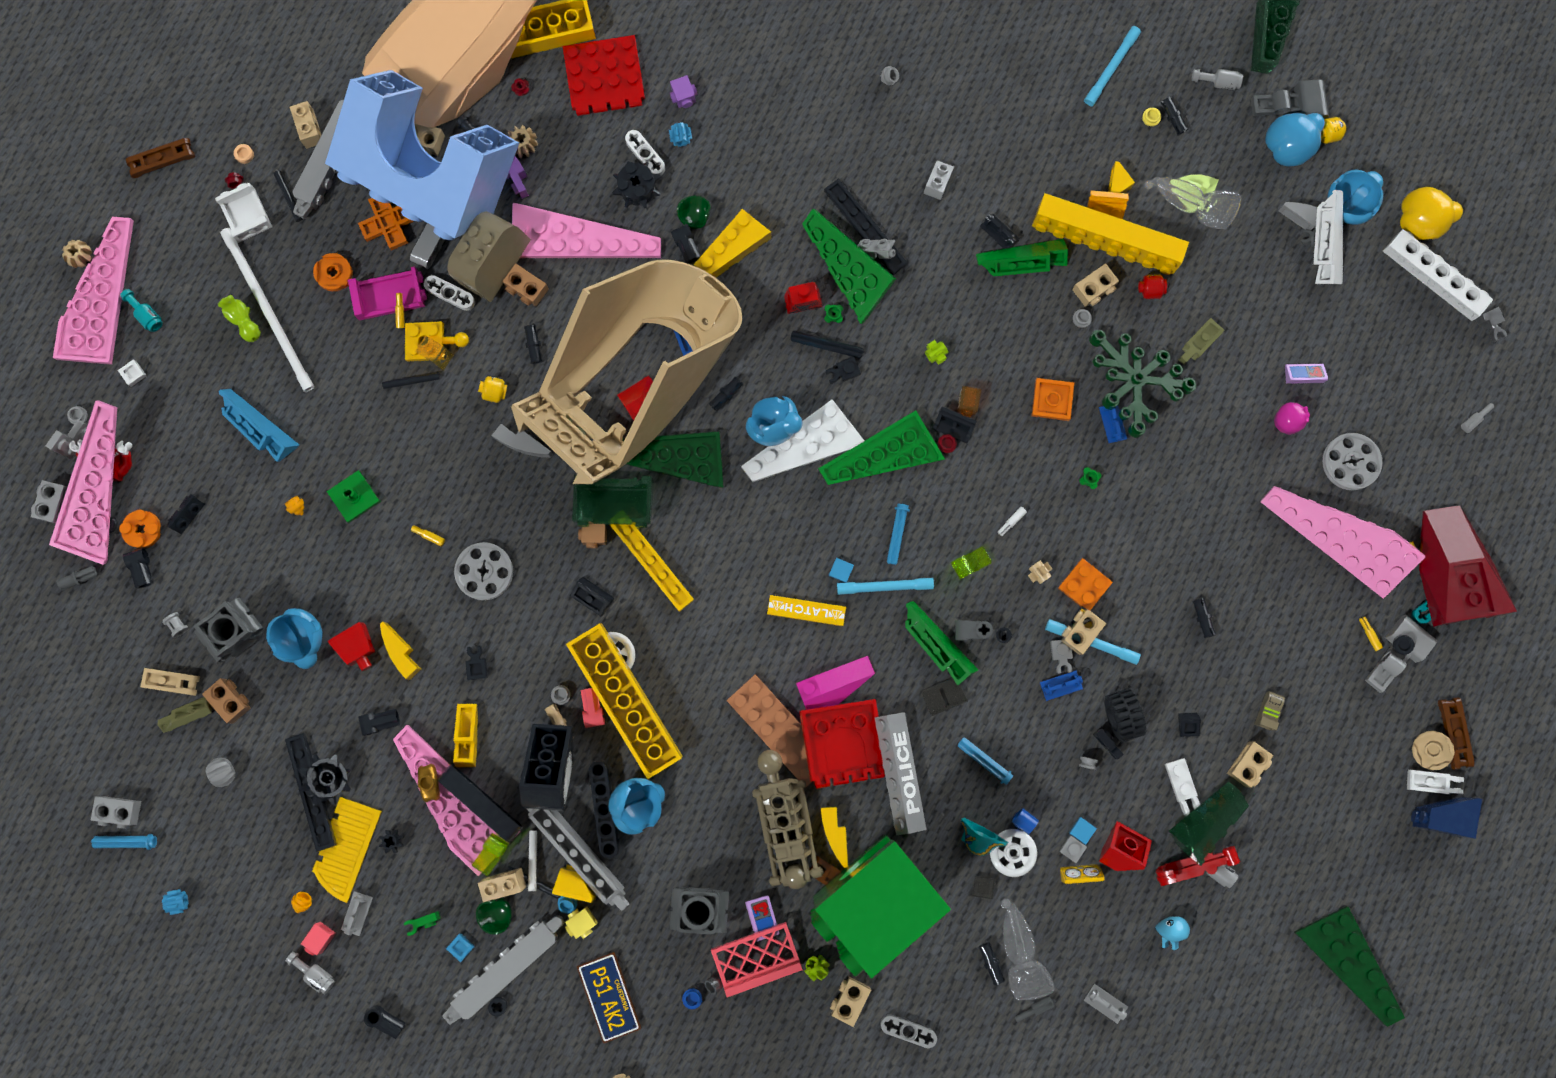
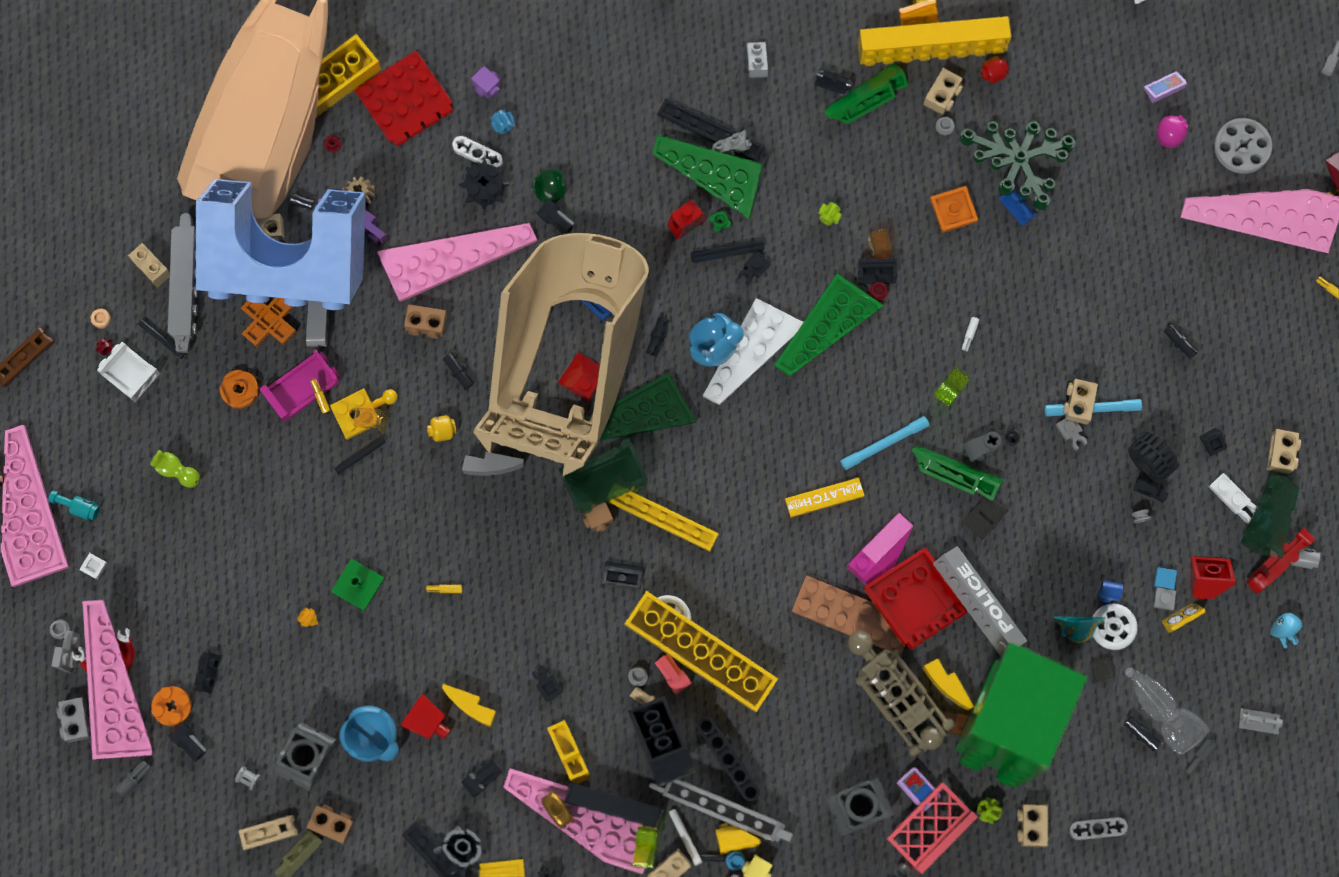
camera: 25 degrees left, 5 degrees down
dark azure wedge [219,389,299,462] -> none
white piece [220,228,314,392] -> none
white beam [424,275,475,311] -> none
dark tan brick [448,211,531,302] -> none
light grey wedge [454,542,513,600] -> none
dark azure piece [608,778,665,835] -> none
yellow wedge [694,209,771,278] -> none
dark azure tile [829,558,854,583] -> none
dark azure axle [887,504,910,565] -> none
dark azure axle [958,738,1013,785] -> none
tan gear [1028,560,1052,584] -> none
blue hinge [1040,670,1083,701] -> none
orange plate [1058,558,1113,610] -> none
green plate [1079,467,1101,489] -> none
olive hinge [1178,318,1225,365] -> none
dark tan leg [1254,691,1285,731] -> none

